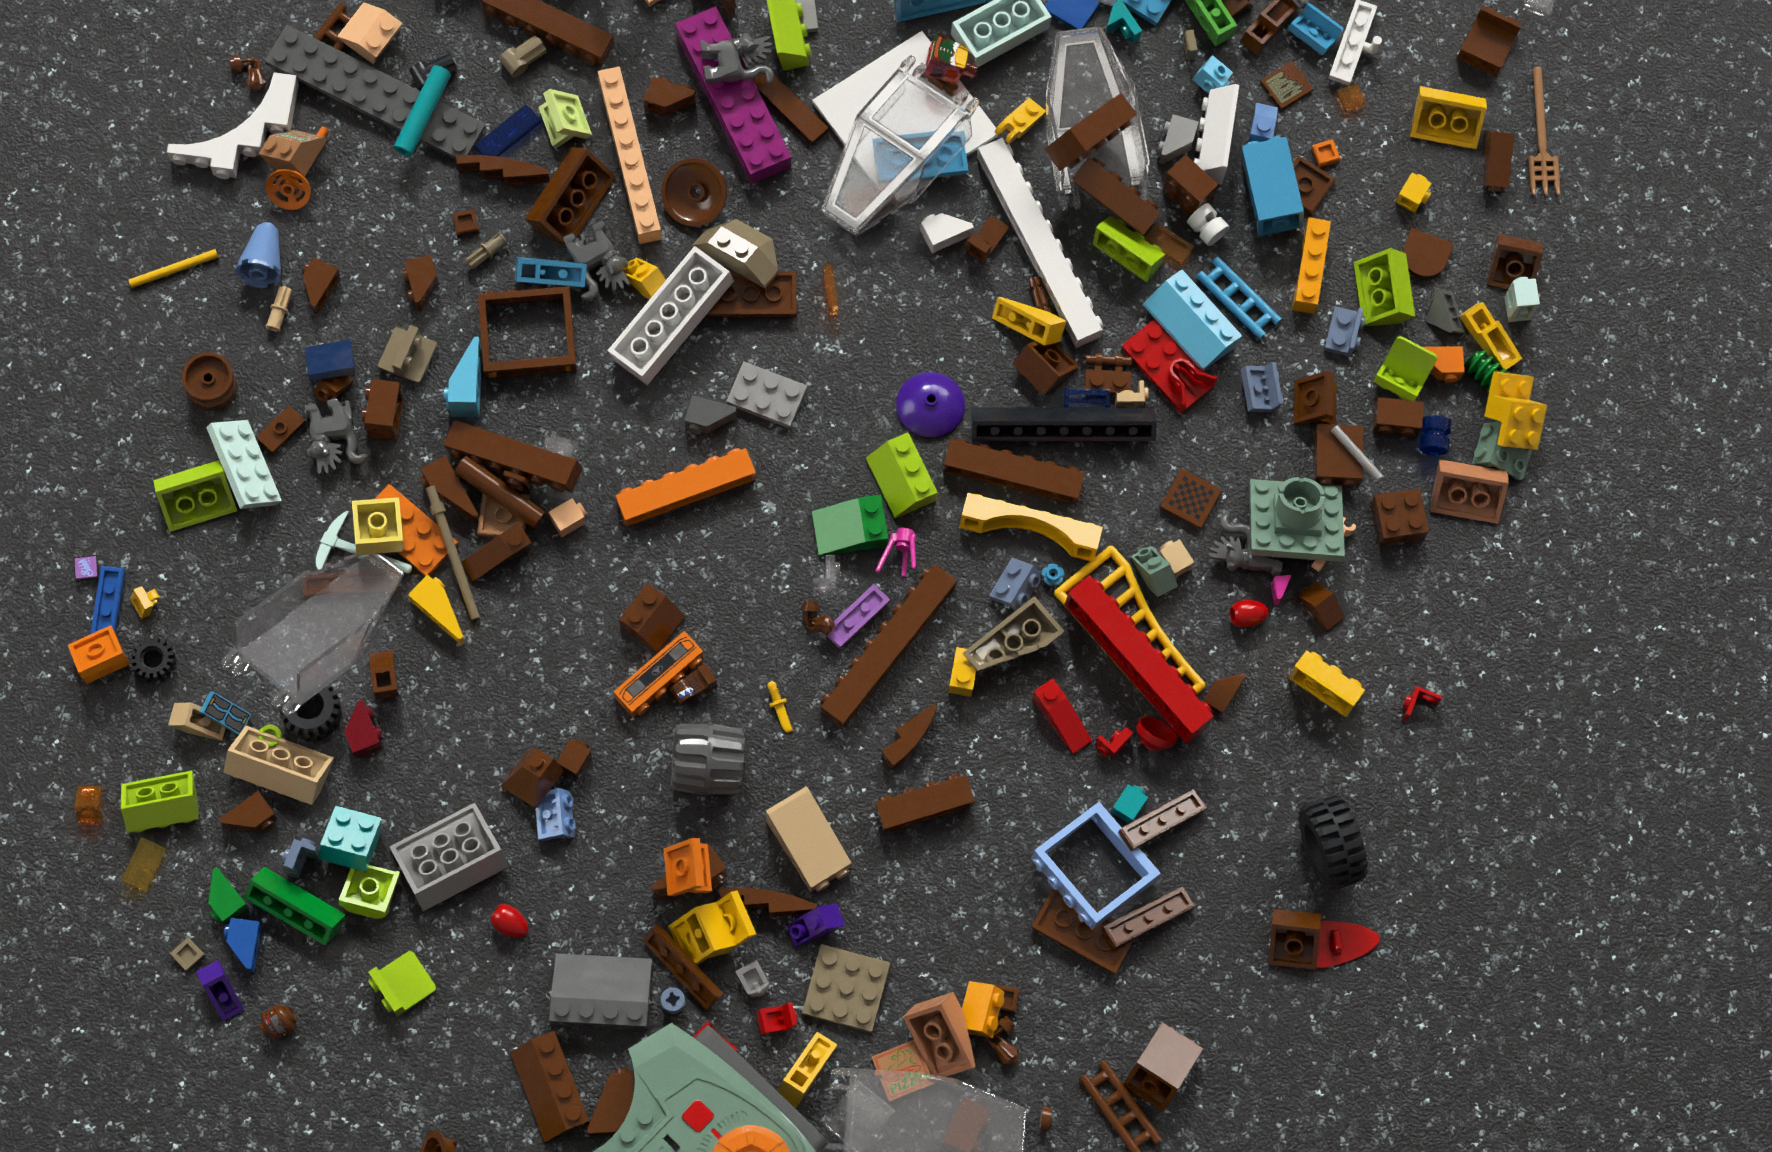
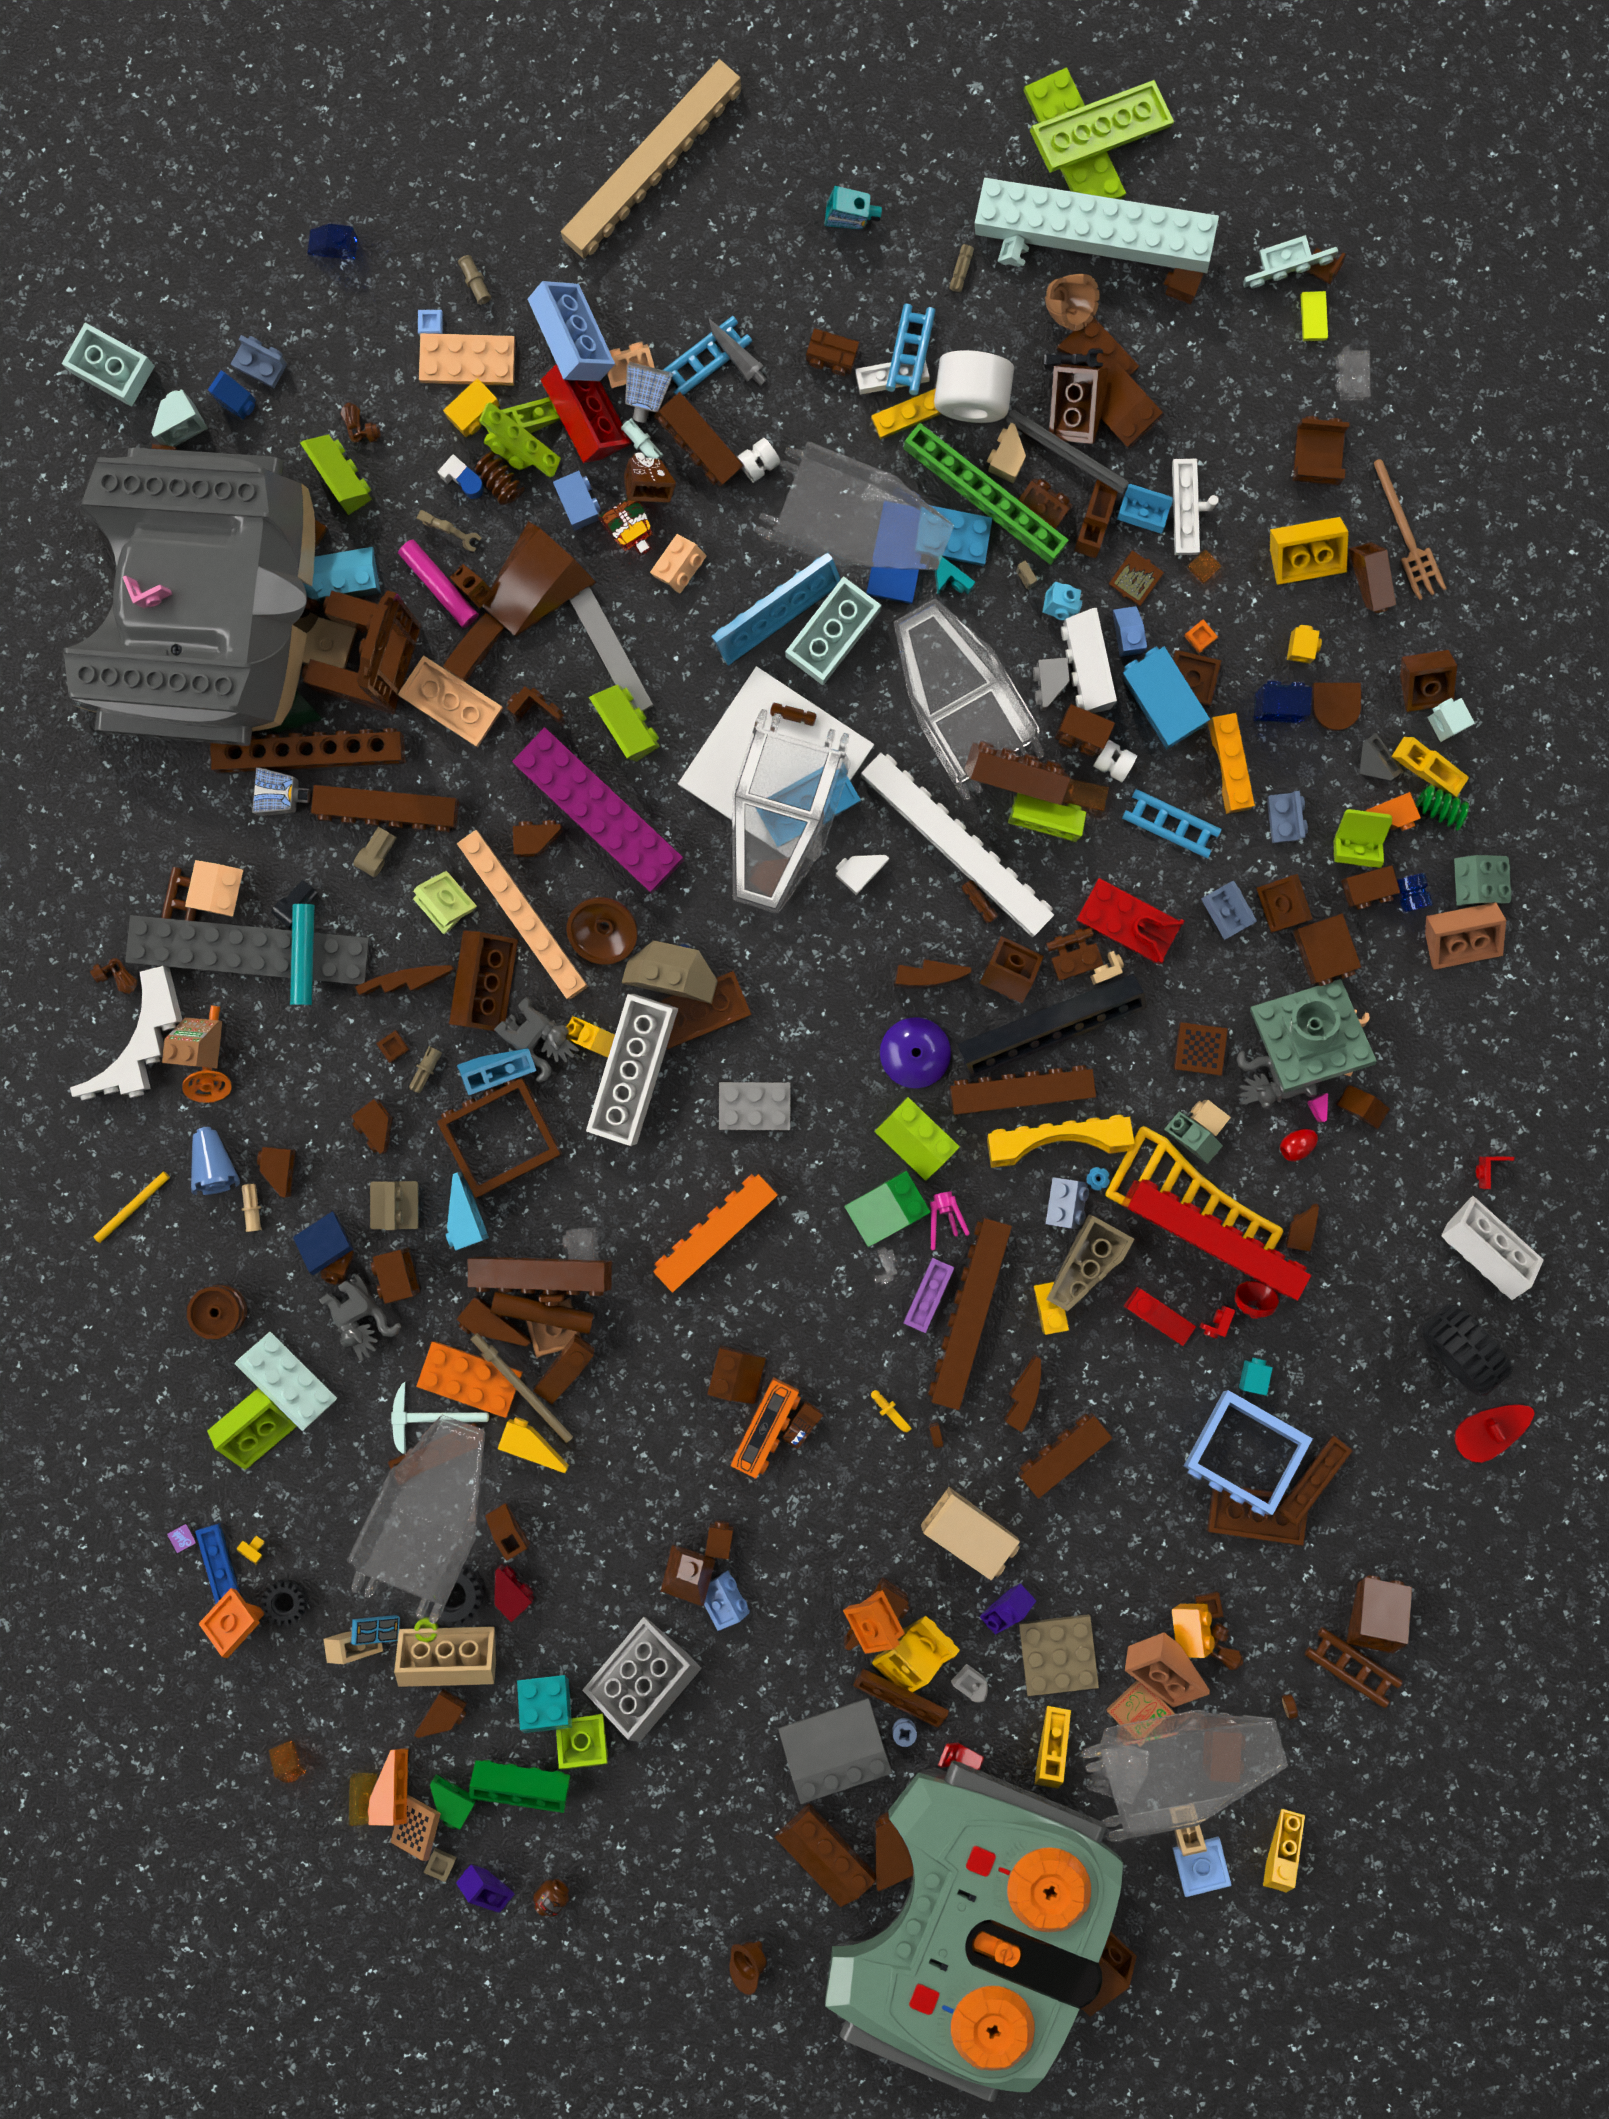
camera: 15 degrees left, 15 degrees up
lime slope [121,771,199,833] -> none
blue slope [224,918,262,973] -> none
reddish brown plate [256,406,306,454] -> none
sand blue bracket [282,838,320,878] -> none
light yellow brick [352,497,403,555] -> none
lime bracket [368,951,436,1016] -> none
clear blue tile [475,104,541,157] -> none
red animal [490,904,529,938] -> none
light nougat brick [548,498,586,537] -> none
dark grey wheel [670,723,745,795] -> none
dark grey slope [685,395,737,434] -> none
dark grey animal [700,33,774,84] -> none
reddish brown slope [719,887,817,917] -> none
reddish brown tile [753,74,828,145] -> none
red bracket [756,1002,797,1035] -> none
reddish brown piece [801,600,835,635] -> none
clear orange tile [823,264,838,315] -> none
clear red torso [923,33,978,84] -> none
reddish brown bracket [966,216,1009,263] -> none
yellow slope [992,297,1066,346] -> none
yellow hinge [994,98,1046,144] -> none
reddish brown brick [1044,93,1137,171] -> none
clear blue tile [1064,389,1110,407] -> none
tile [1118,789,1207,851] -> none
medium azure slope [1143,270,1242,371] -> none
reddish brown slope [1268,909,1322,970] -> none
yellow slope [1288,650,1365,717] -> none
light grey bar [1331,425,1384,482] -> none
lime slope [1354,248,1415,326] -> none
reddish brown brick [1370,488,1429,546] -> none
yellow bracket [1484,372,1547,450] -> none
none -> slope [368,1748,408,1826]
none -> medium nougat tile [391,1795,441,1861]
none -> reddish brown slope [894,959,971,988]
none -> reddish brown tile [929,1422,944,1449]
none -> clear blue brick [1253,681,1312,724]
none -> white slope [1441,1196,1543,1300]

